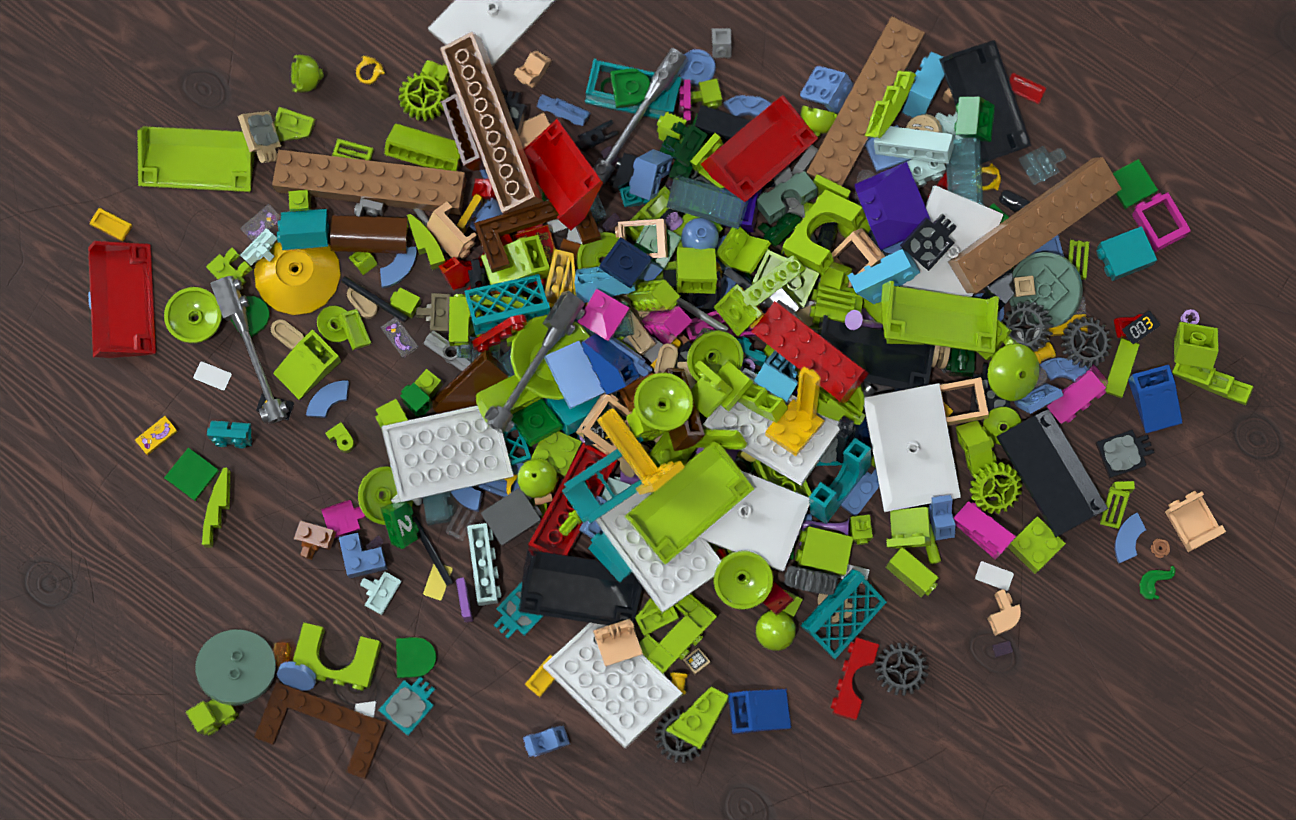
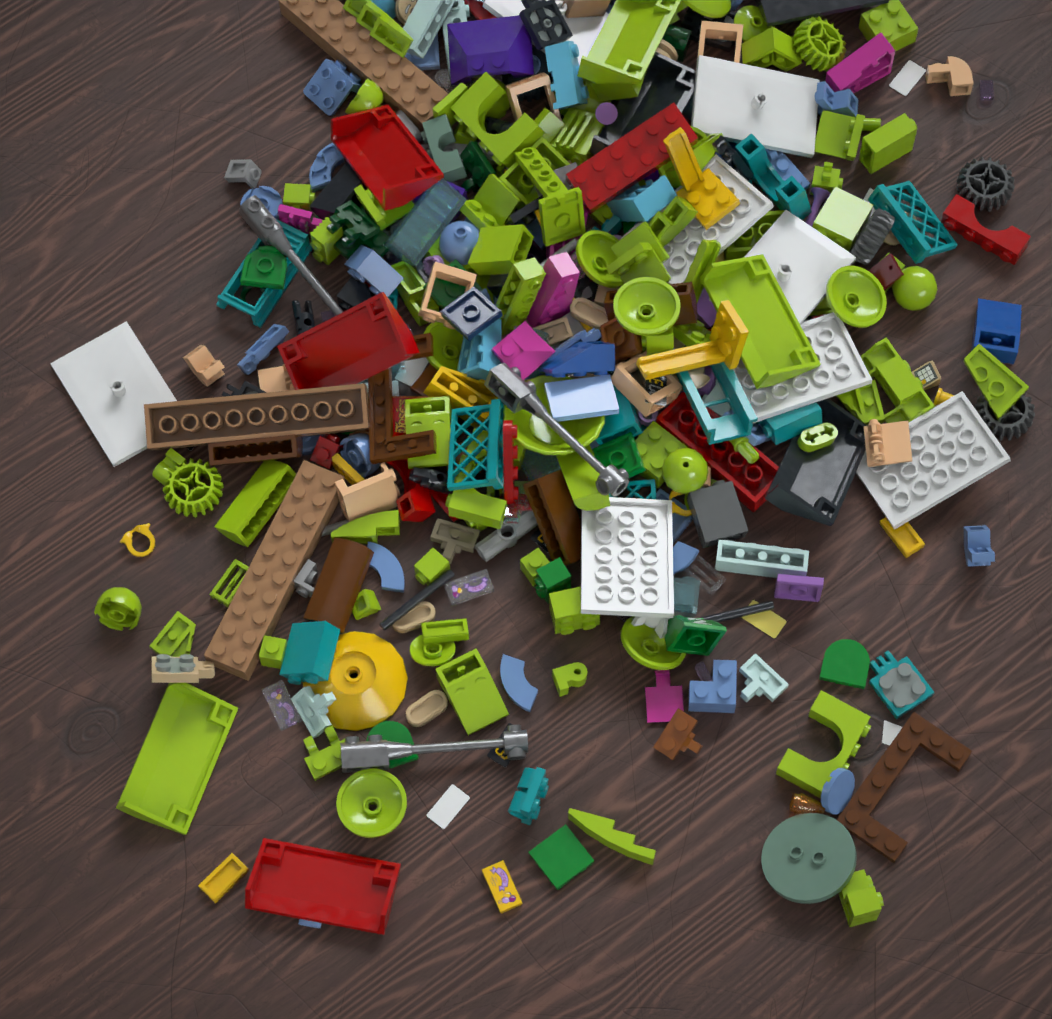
camera: 70 degrees left, 10 degrees down
teal piece [494,582,544,639] -> none
none -> lime beam [798,423,838,452]

